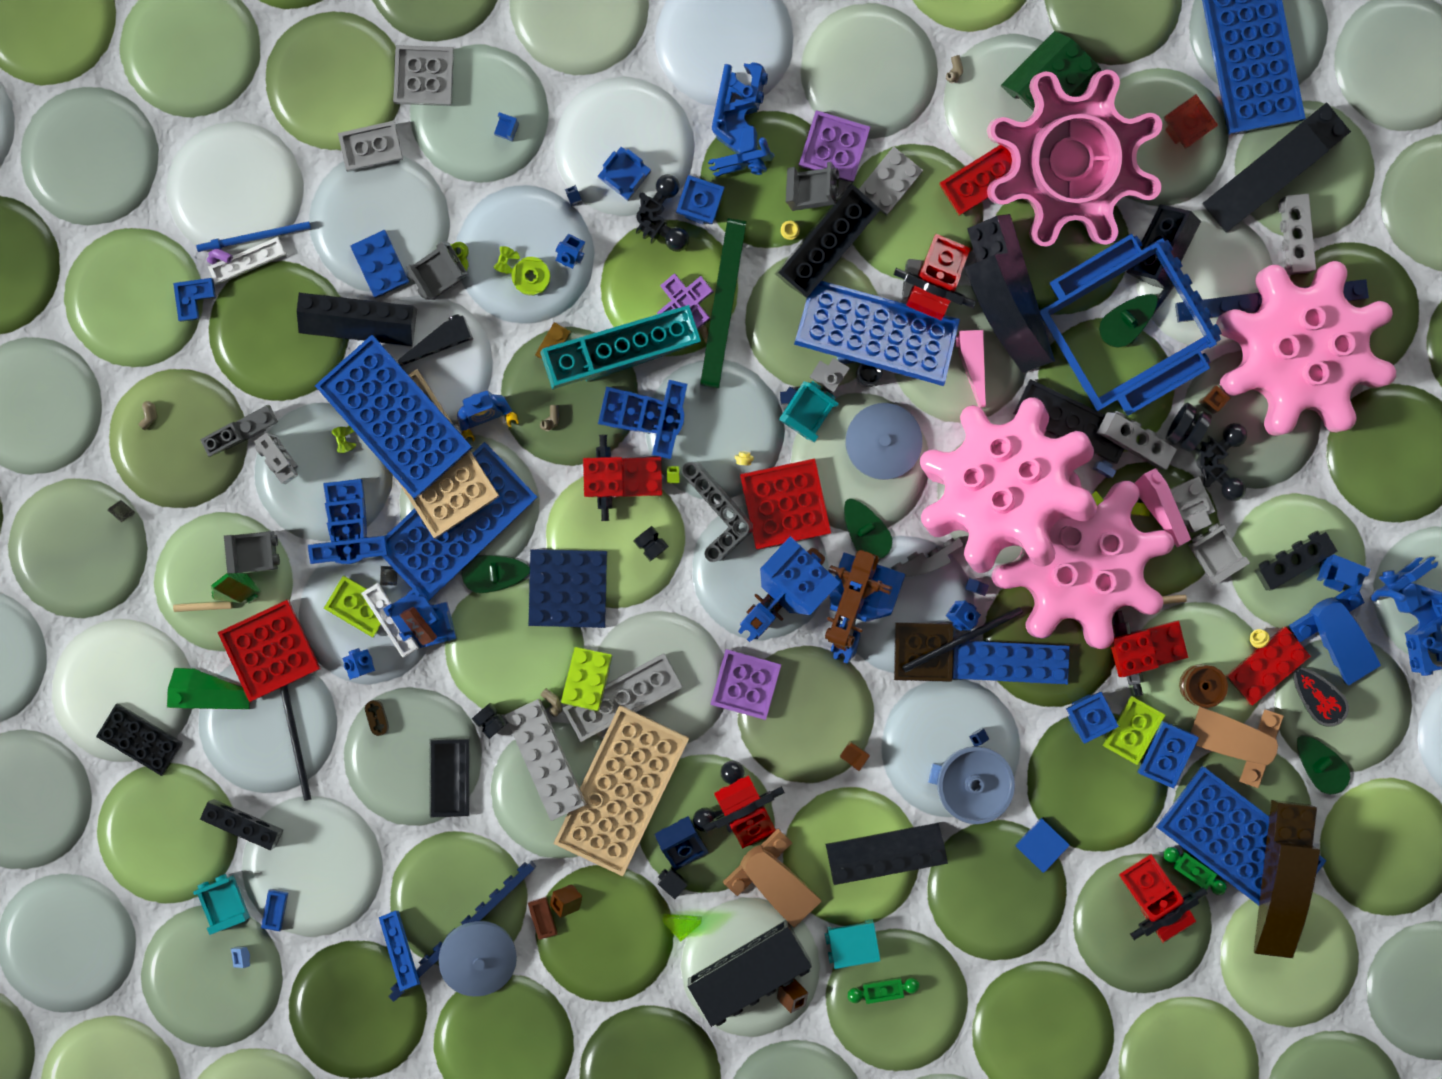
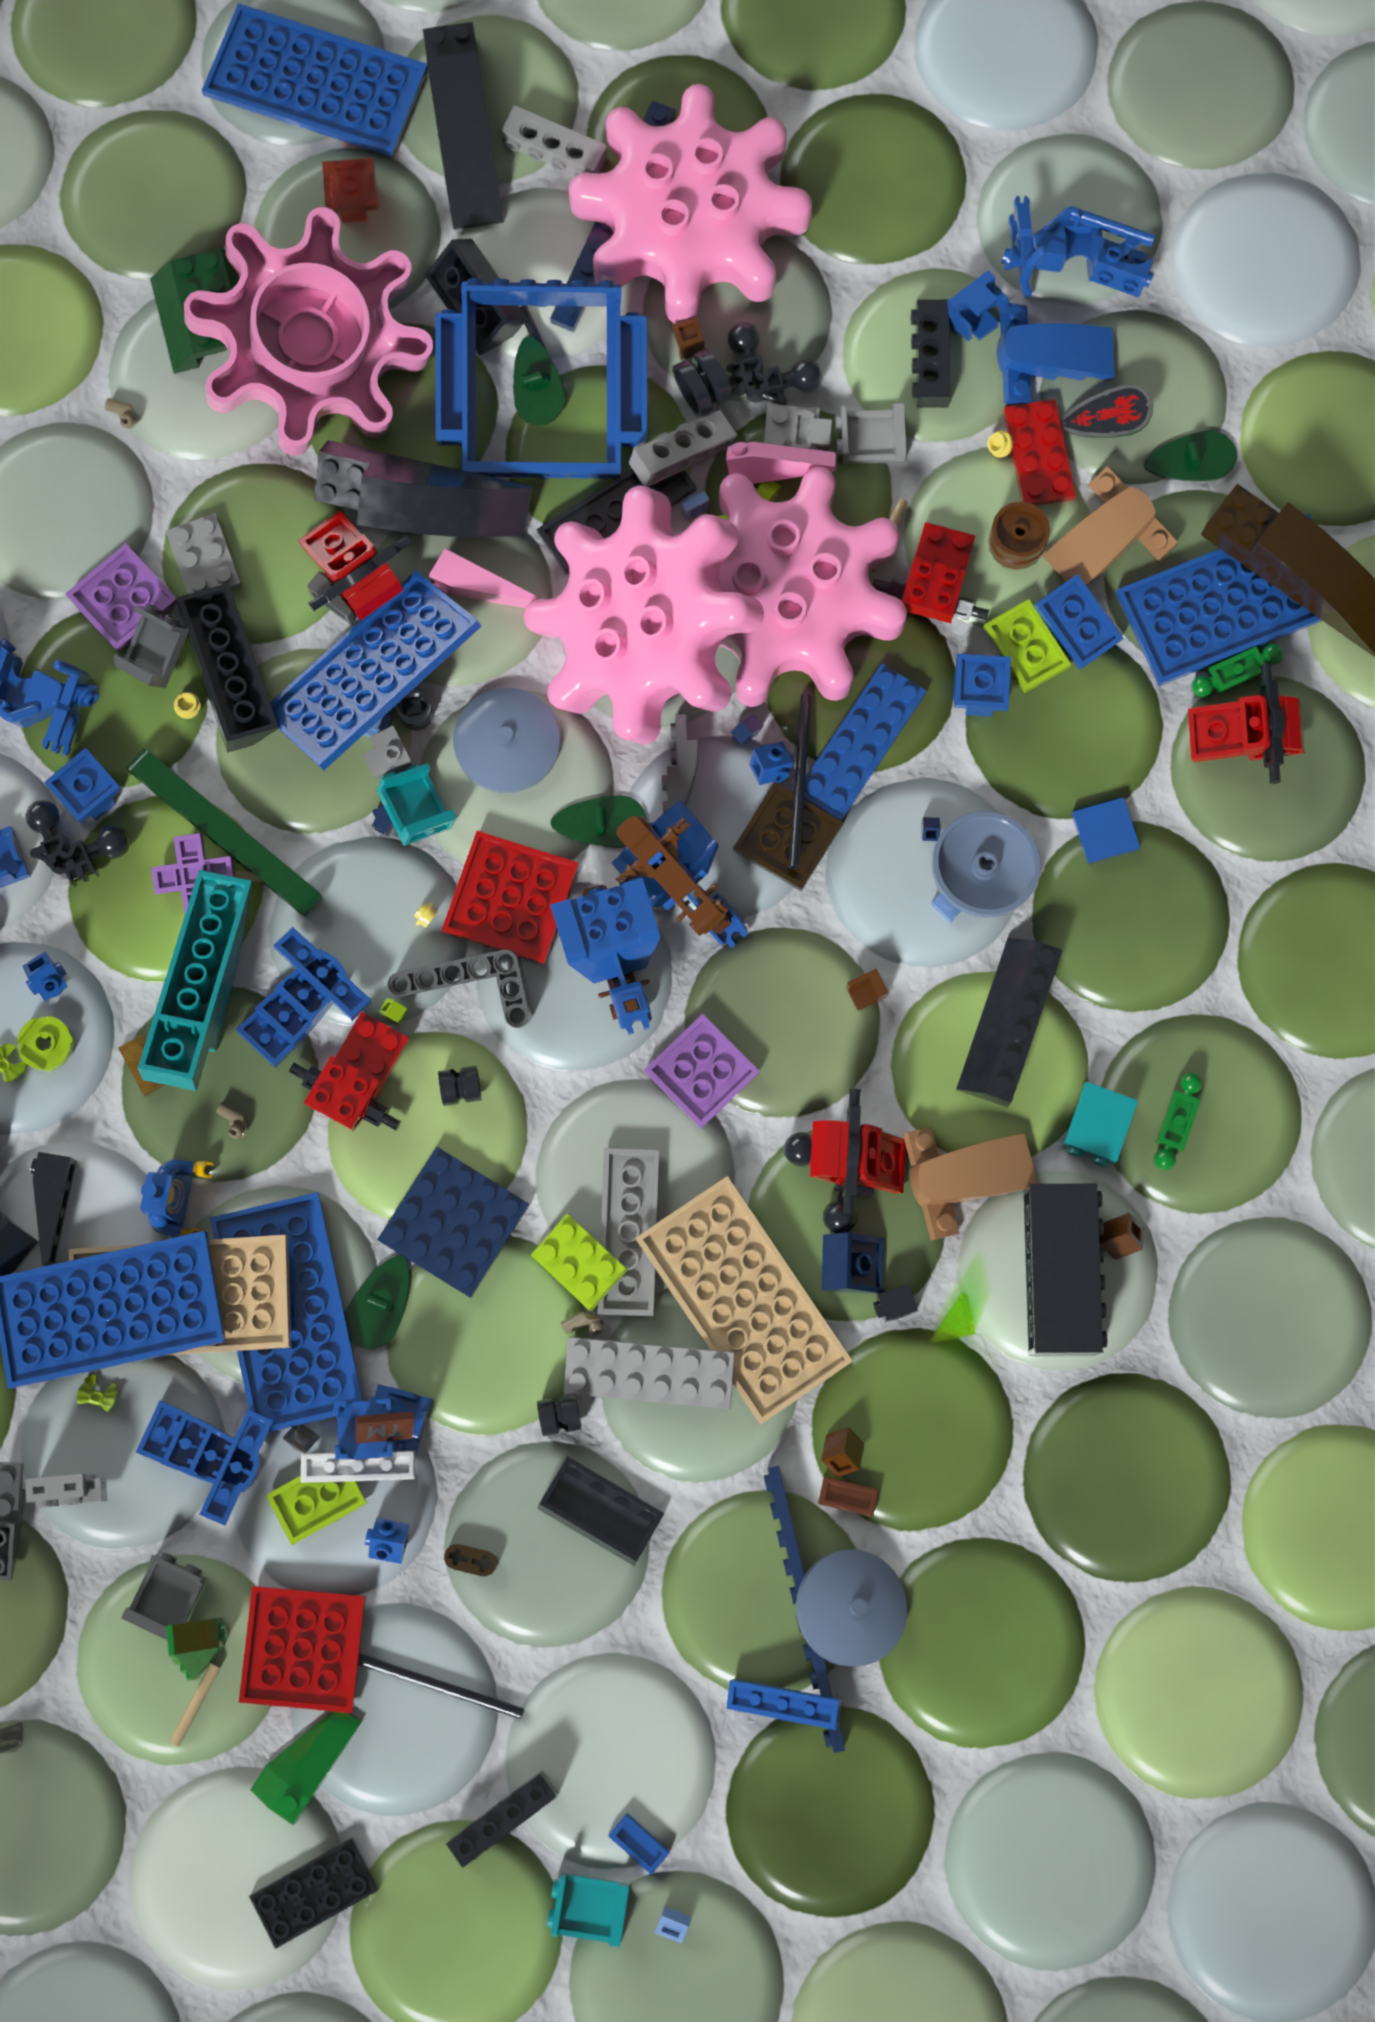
camera: 60 degrees left, 10 degrees down
red plate [939,145,1012,216] -> none

